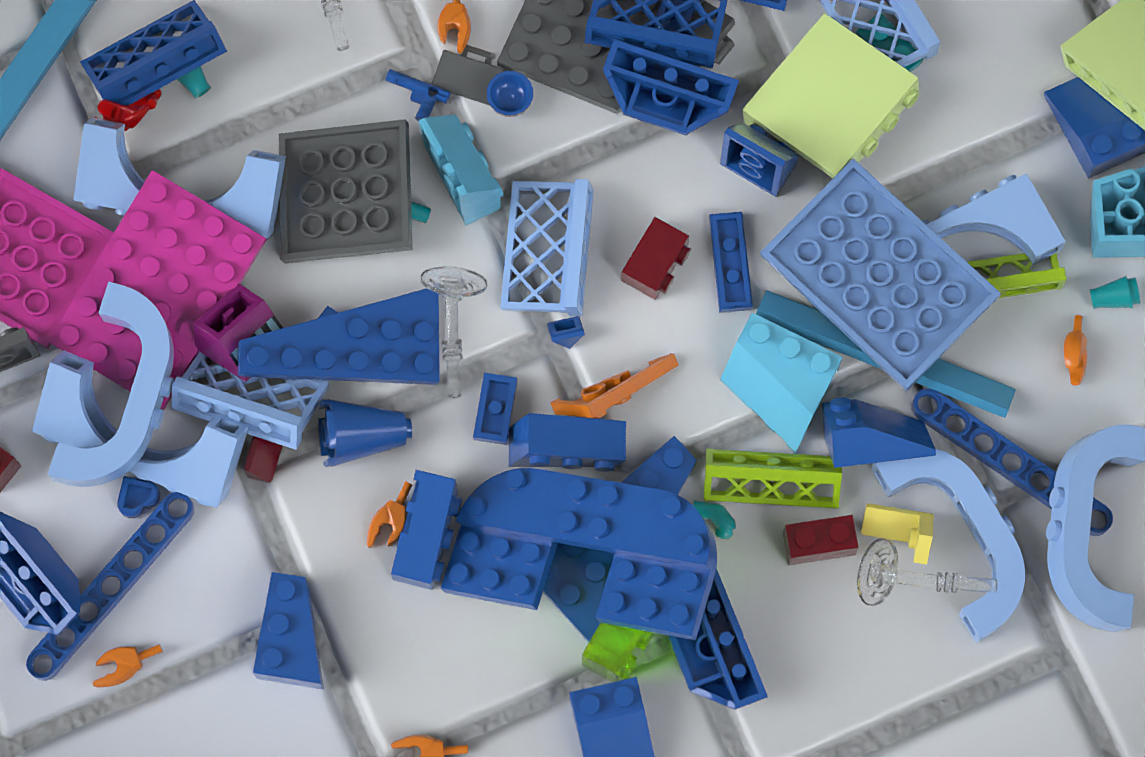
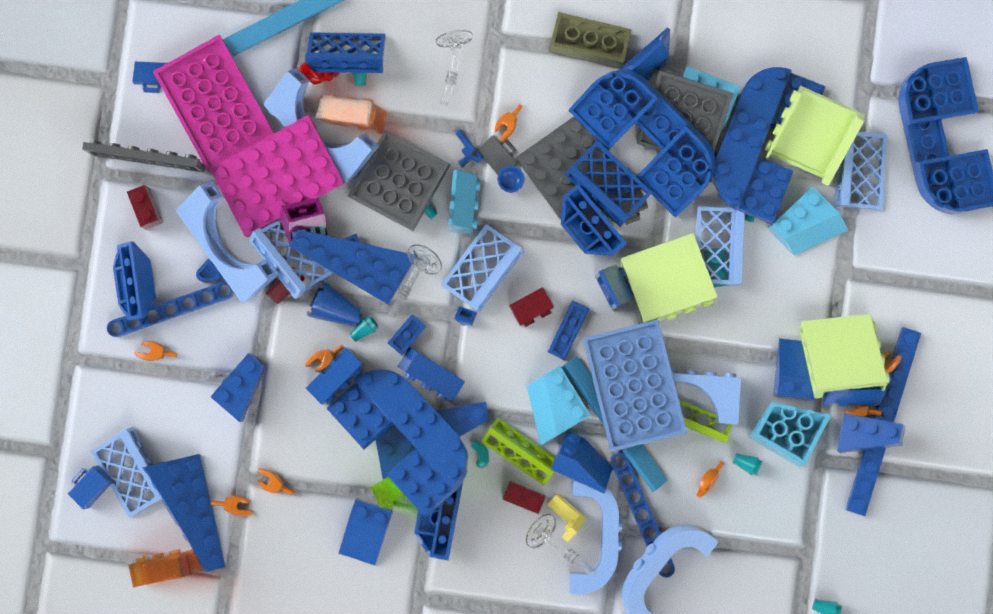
camera: 30 degrees right, 10 degrees up
light blue arch [48,281,174,487] -> none
orange wing [550,353,679,419] -> none
none -> clear orange wedge [316,94,387,134]
none -> teal cone [349,315,379,342]

